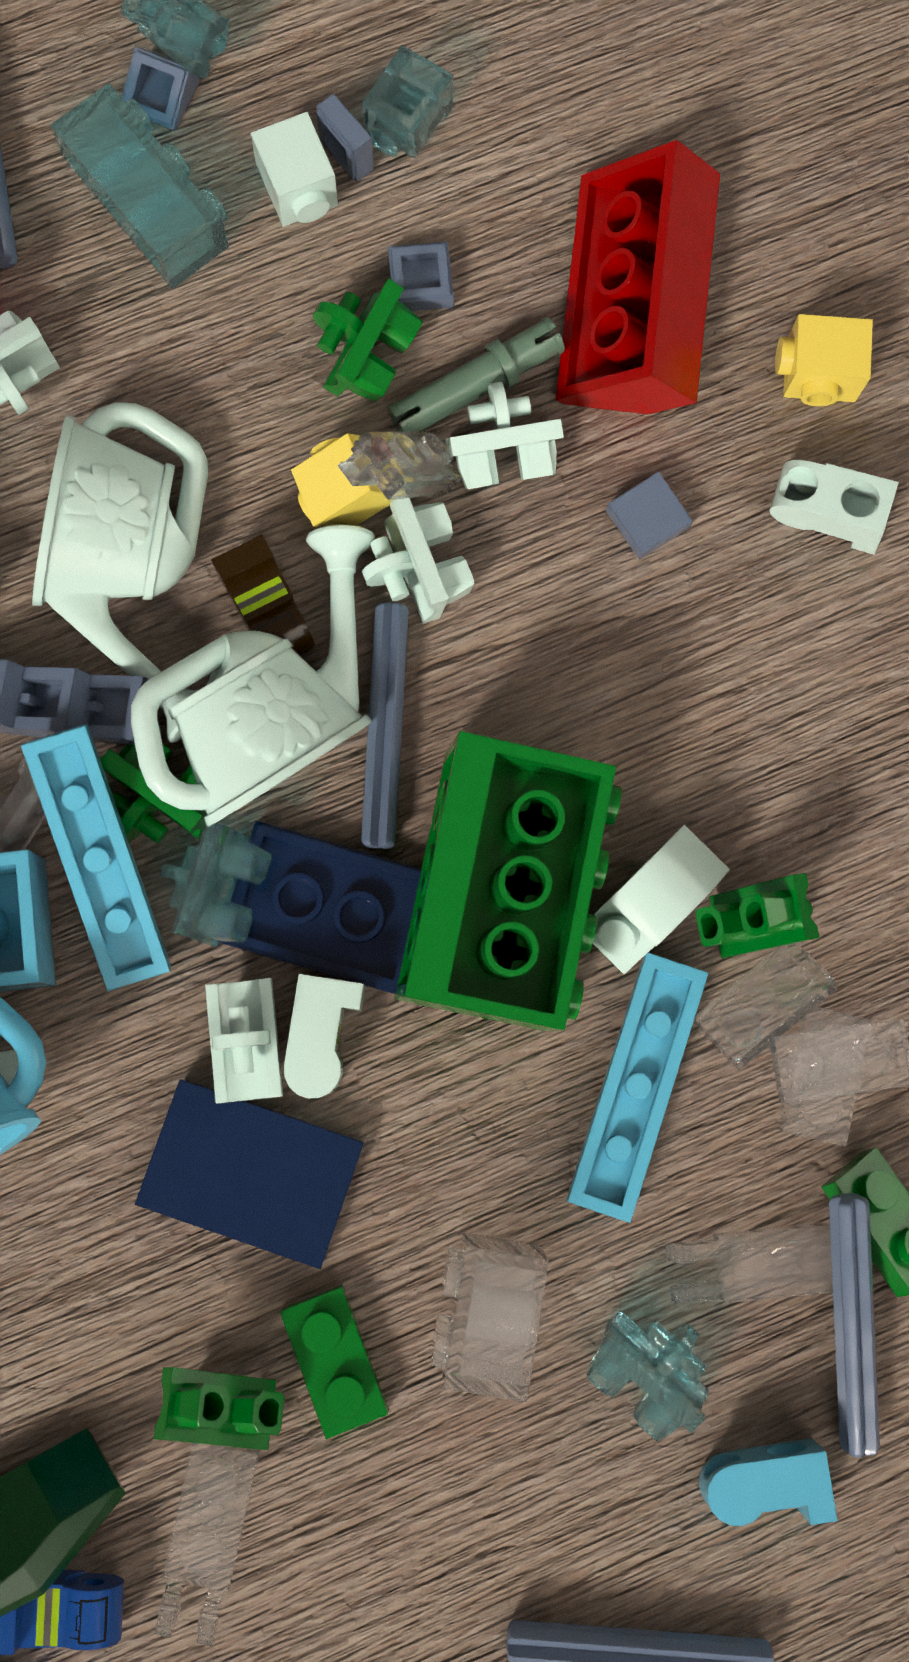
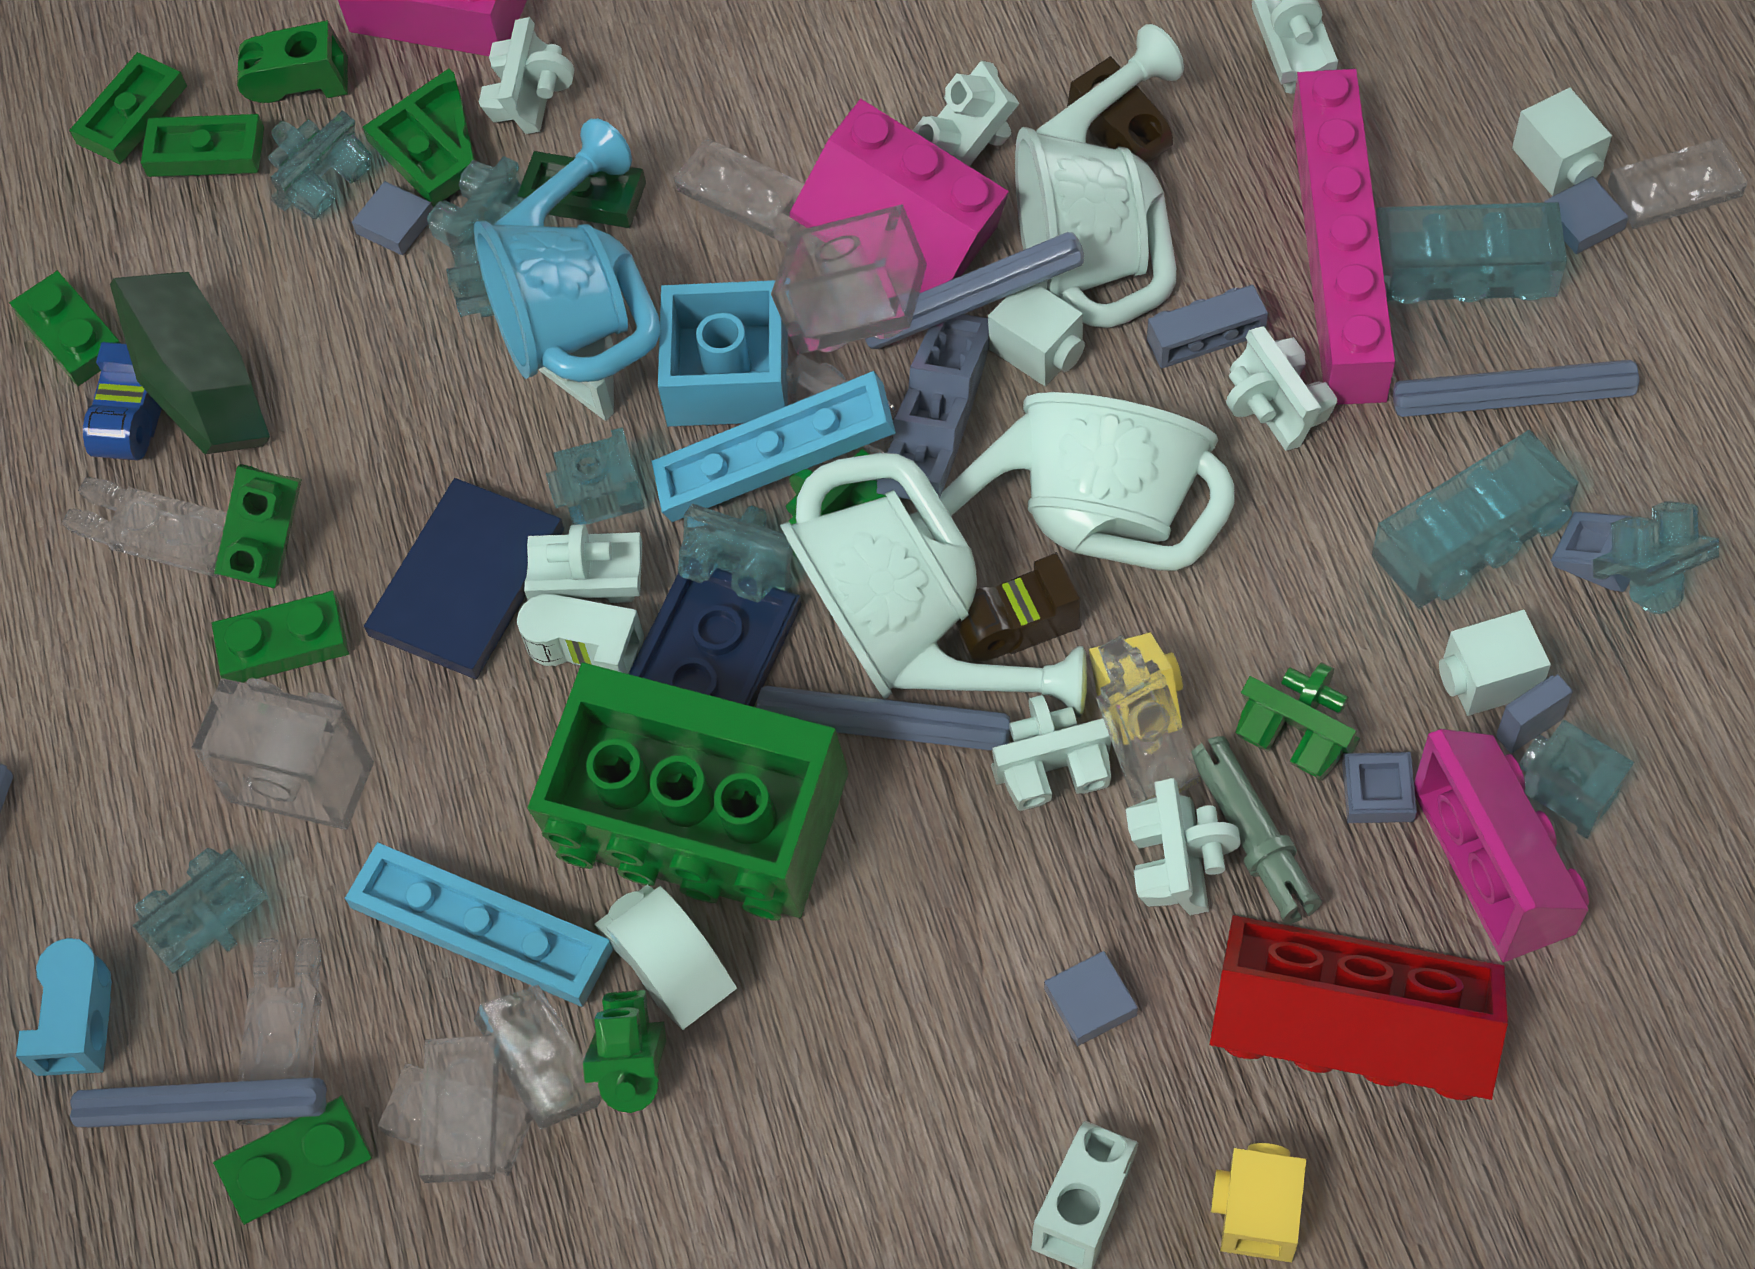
camera: 110 degrees right, 20 degrees down
none -> clear light blue brick [546,427,645,525]
none -> dark pink slope [1414,729,1589,963]

